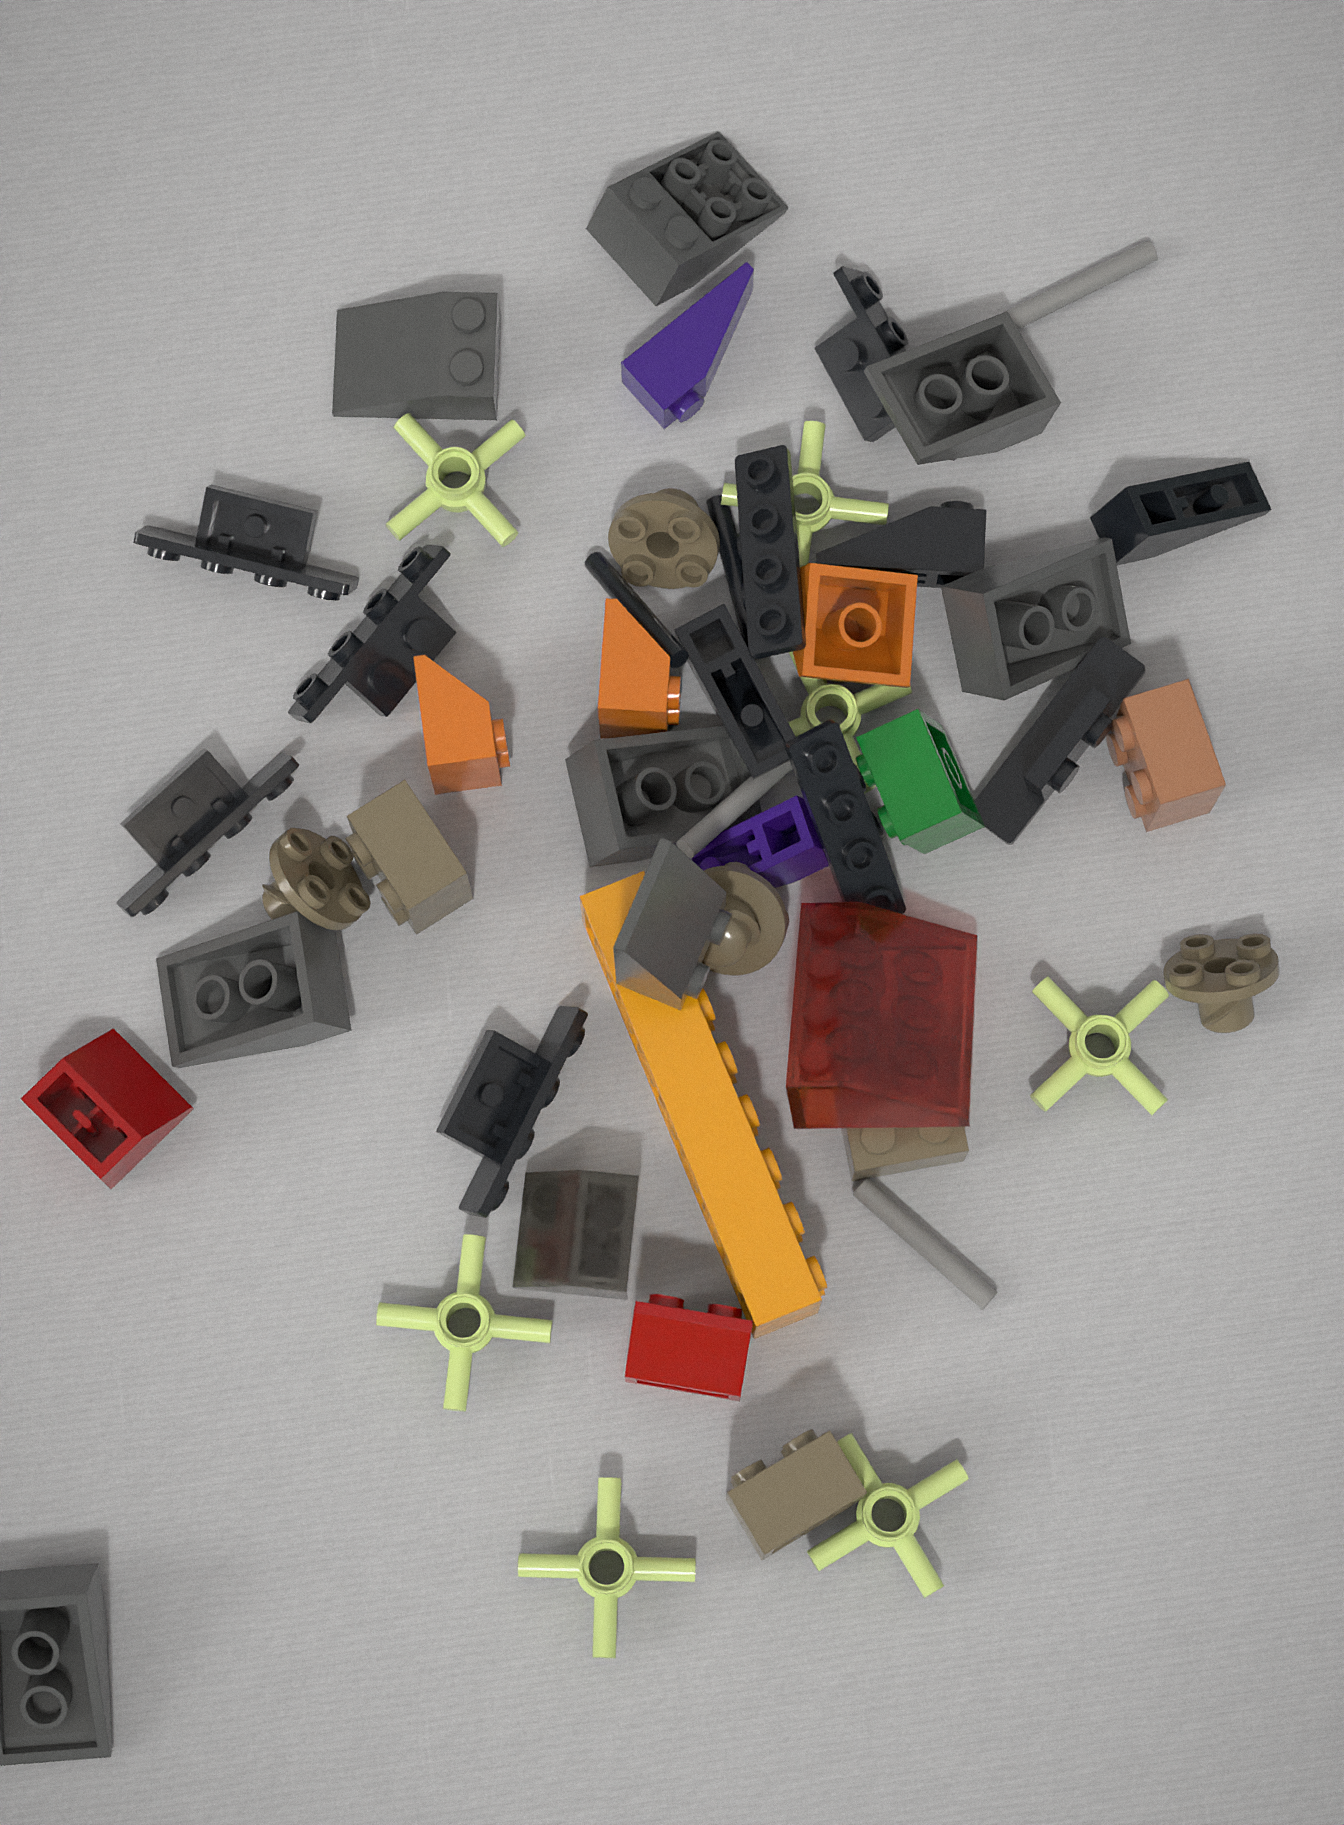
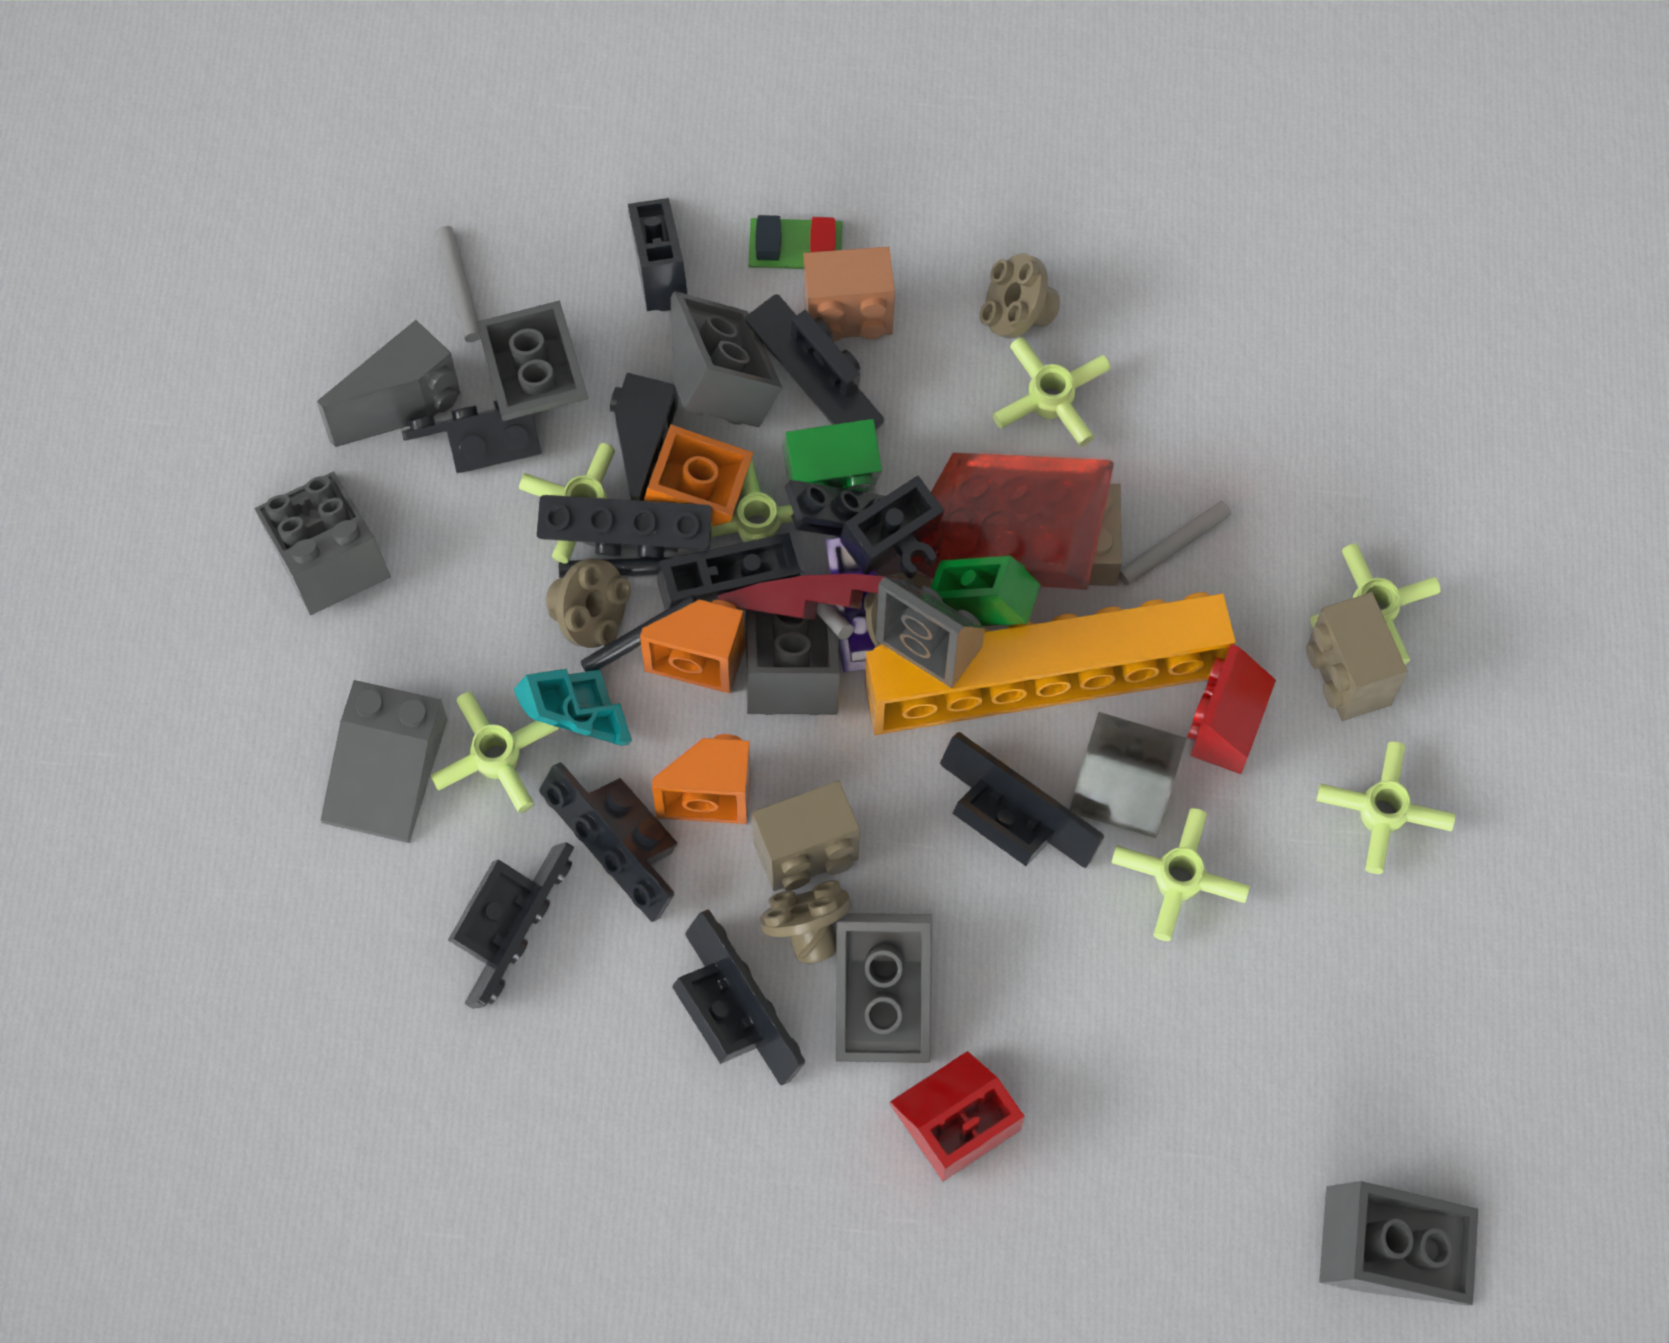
camera: 80 degrees left, 10 degrees down
dark purple slope [621,262,754,429] -> none
none -> dark grey slope [317,320,461,447]
none -> teal slope [514,668,632,746]
none -> dark red slope [718,573,910,620]
none -> piece [749,215,843,269]
none -> black brick [840,475,945,579]
none -> green brick [930,556,1041,626]

